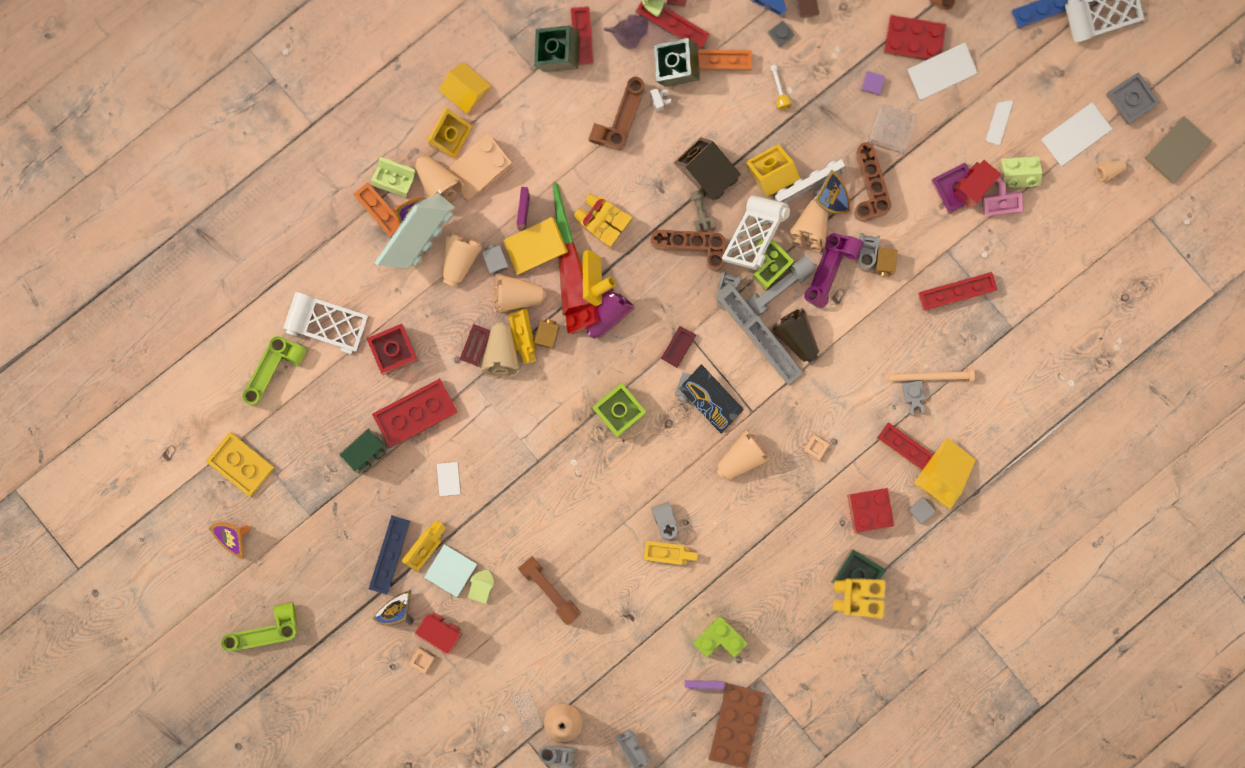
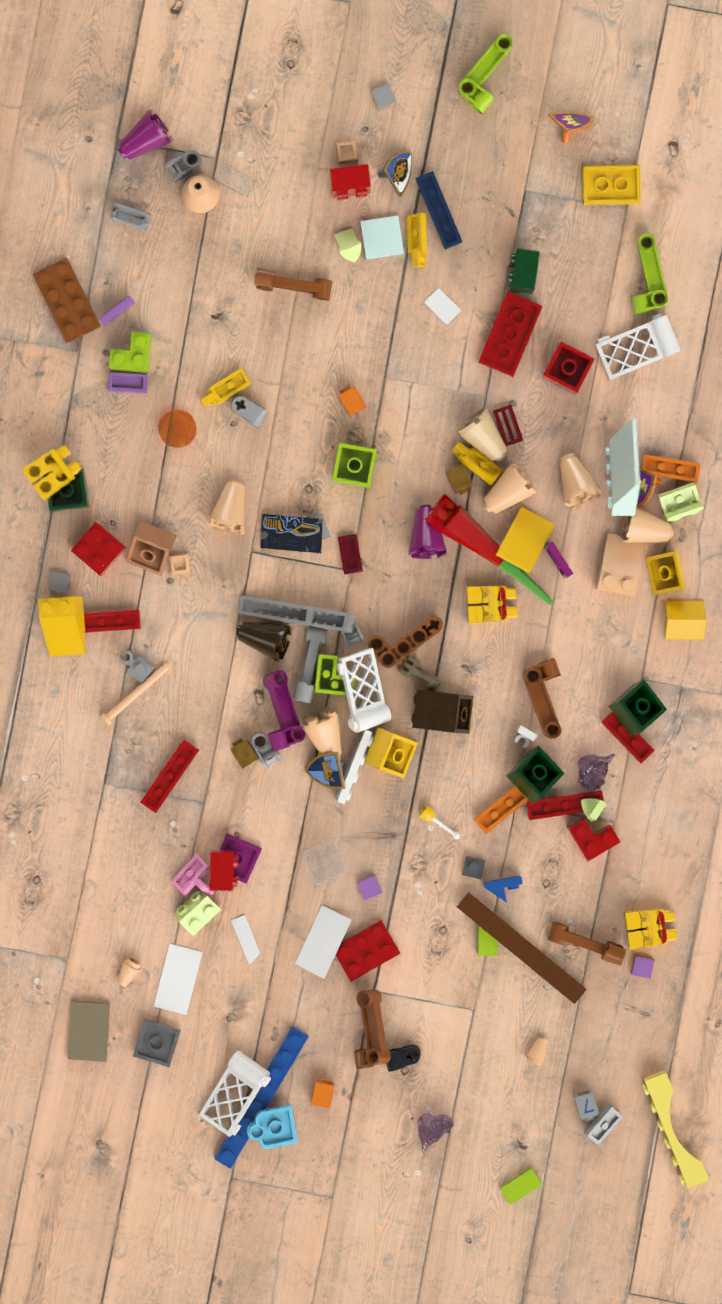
camera: 140 degrees right, 5 degrees up
light grey brick [482,244,509,276] -> none
yellow piece [583,249,616,307] -> none
dark orange beam [854,142,891,222] -> none
none -> medium lavender tile [108,372,148,393]
none -> nougat slope [126,521,177,576]
none -> clear orange tile [158,410,197,448]
none -> orange brick [338,386,367,417]
none -> light grey tile [371,83,396,110]

